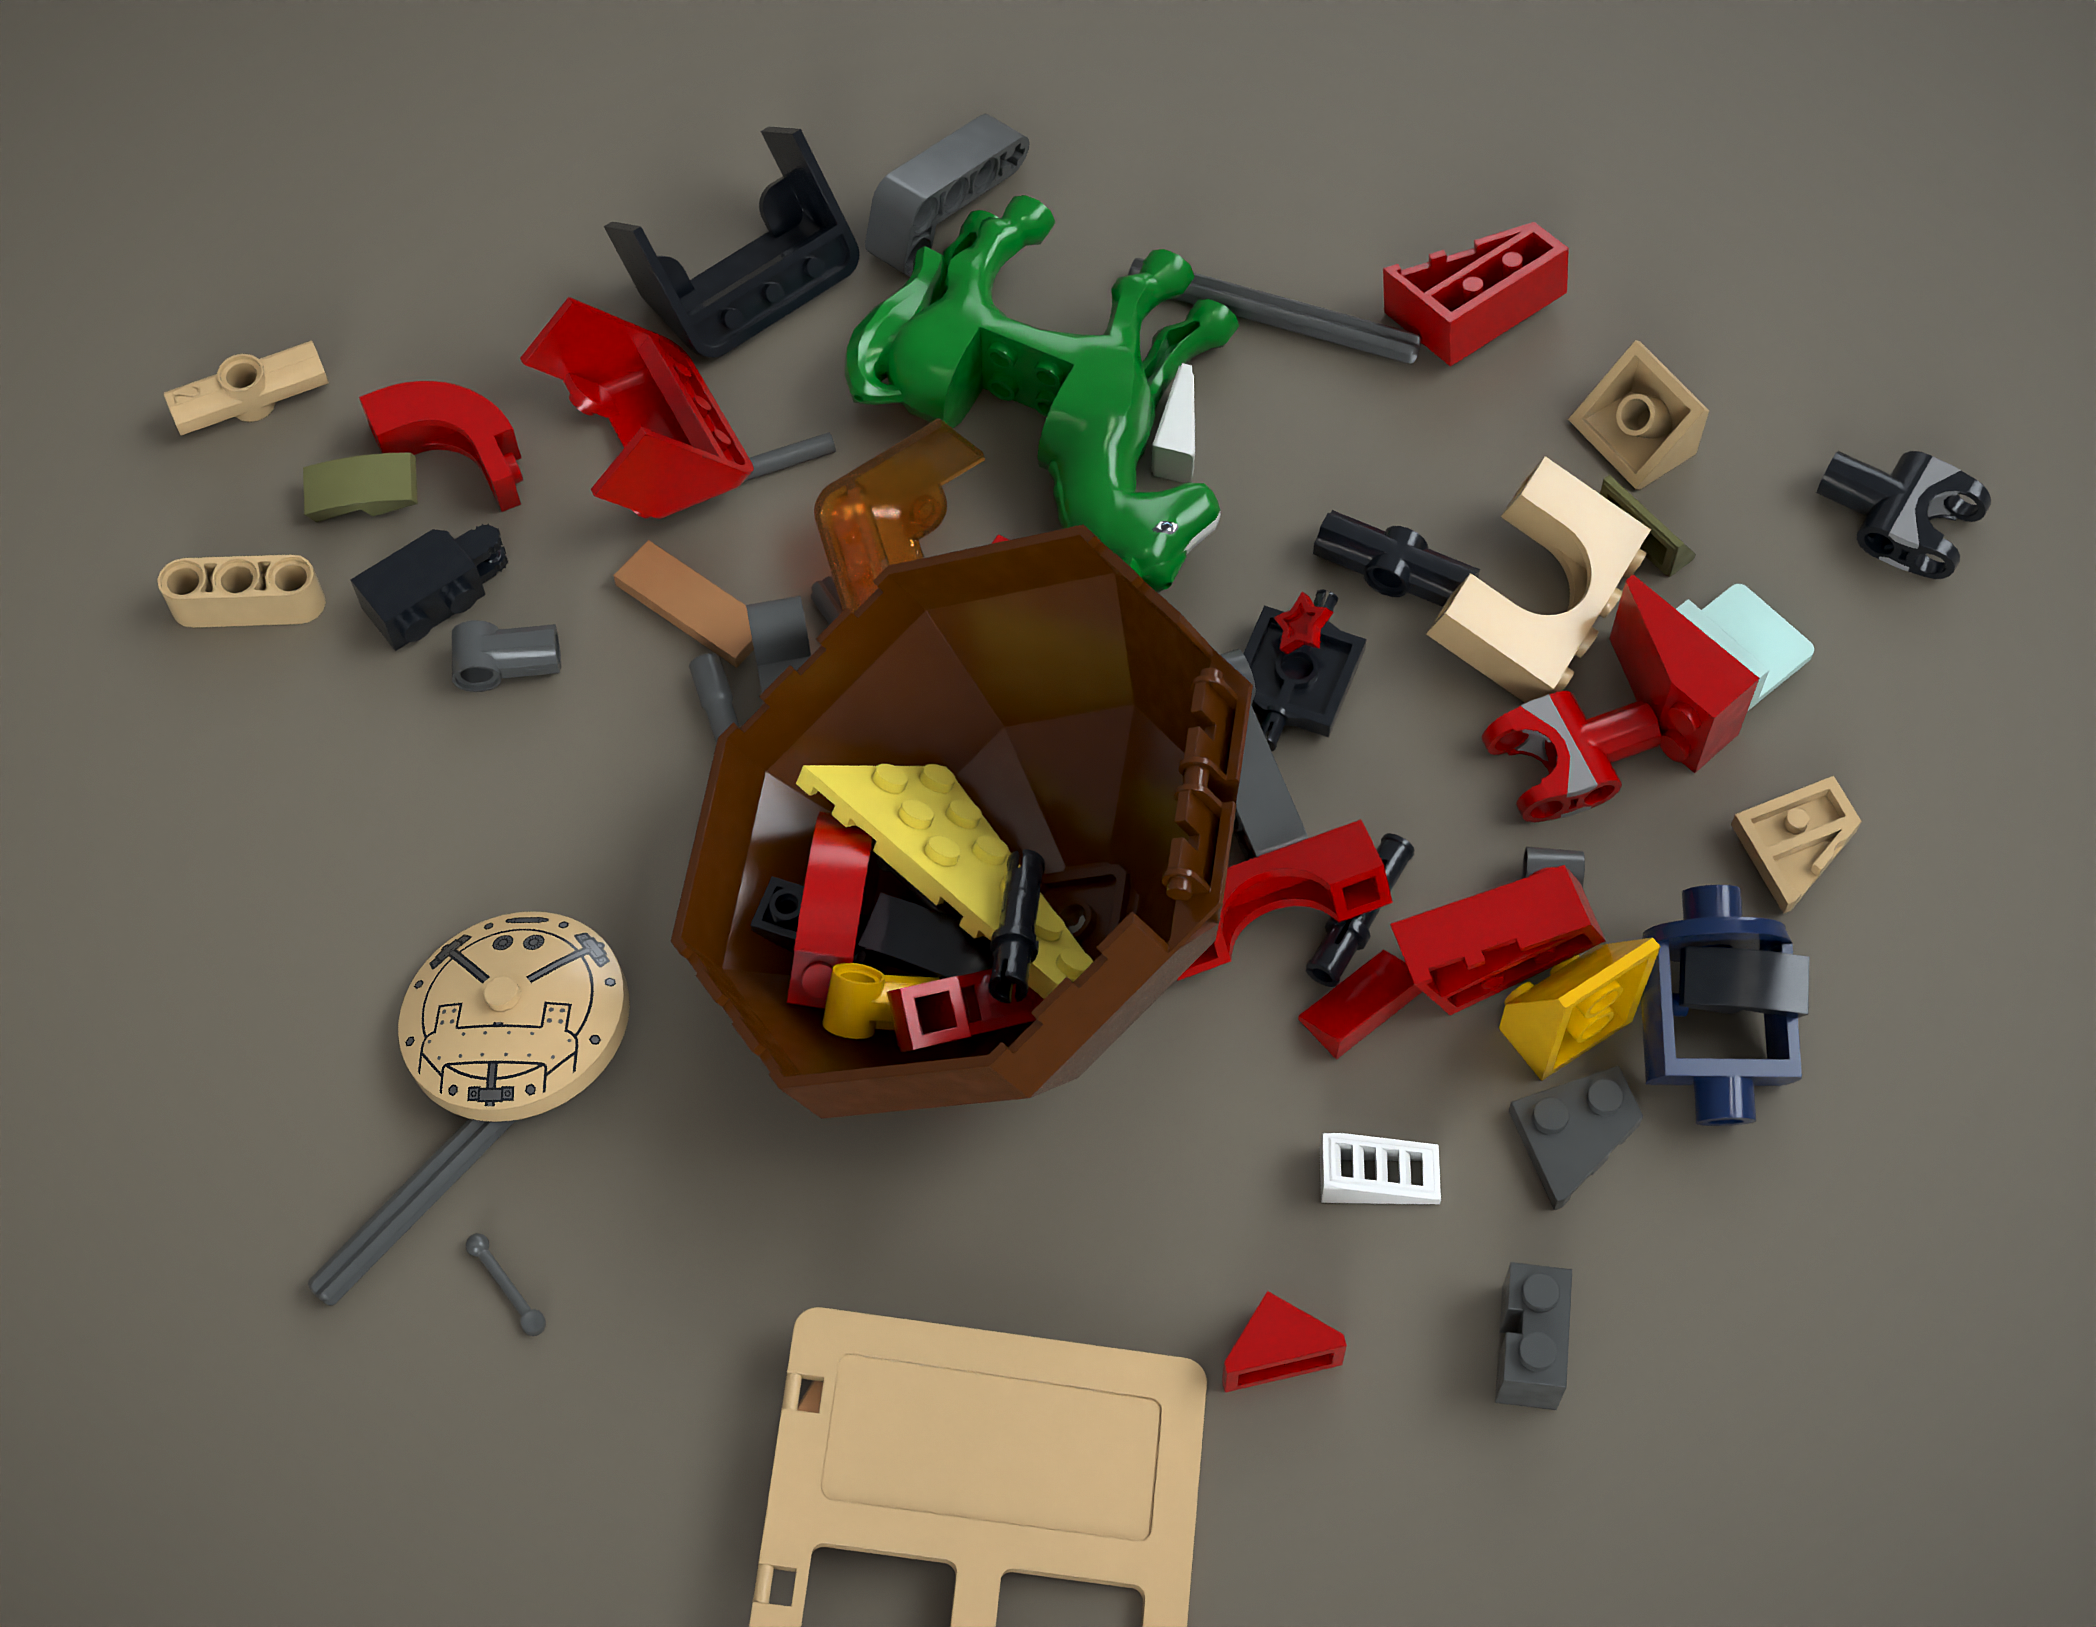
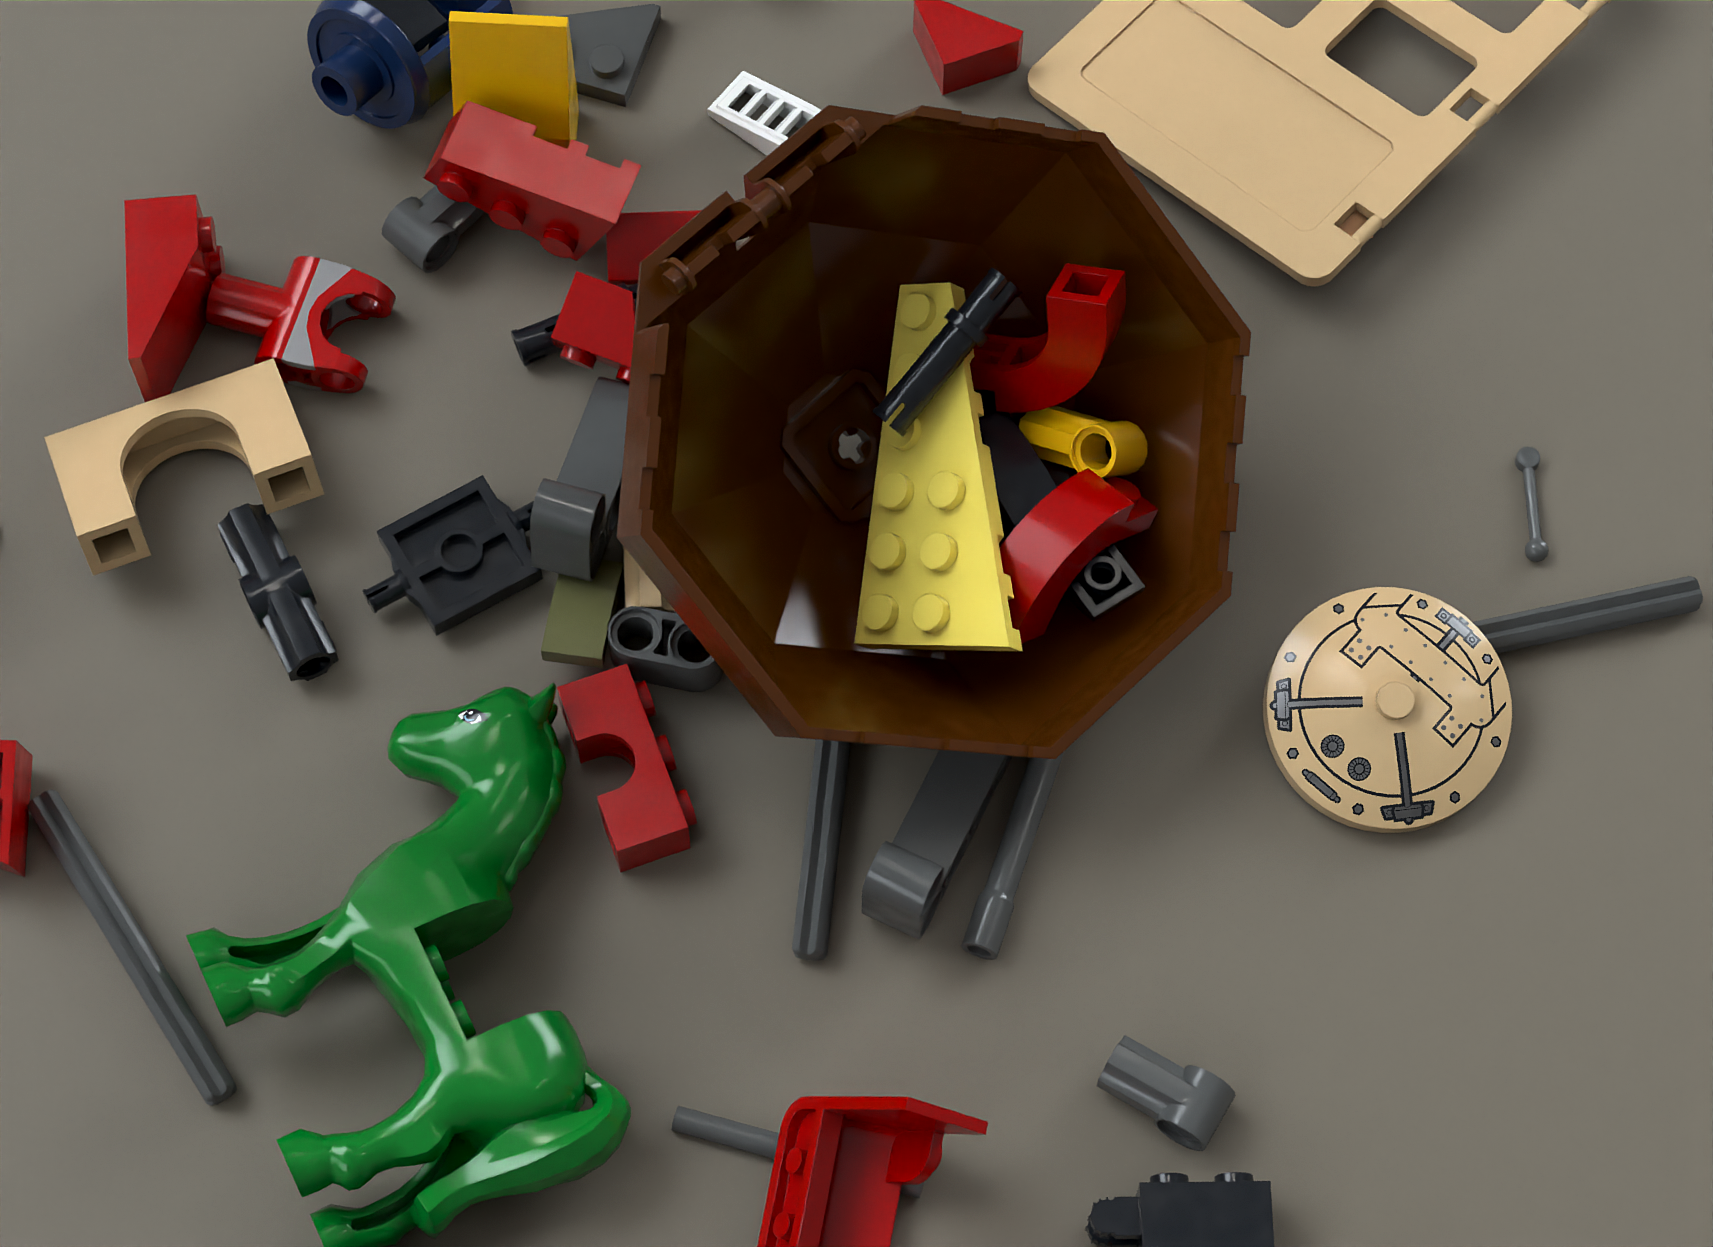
camera: 145 degrees left, 5 degrees up
medium nougat tile [613,540,754,668] -> none
clear orange windscreen [814,418,985,613] -> none
white slope [1151,363,1195,483] -> none
red piece [1274,592,1334,654] -> none
olive slope [1600,475,1696,577] -> none
light aqua bracket [1676,584,1814,711] -> none
tan wing [1731,776,1862,914] -> none

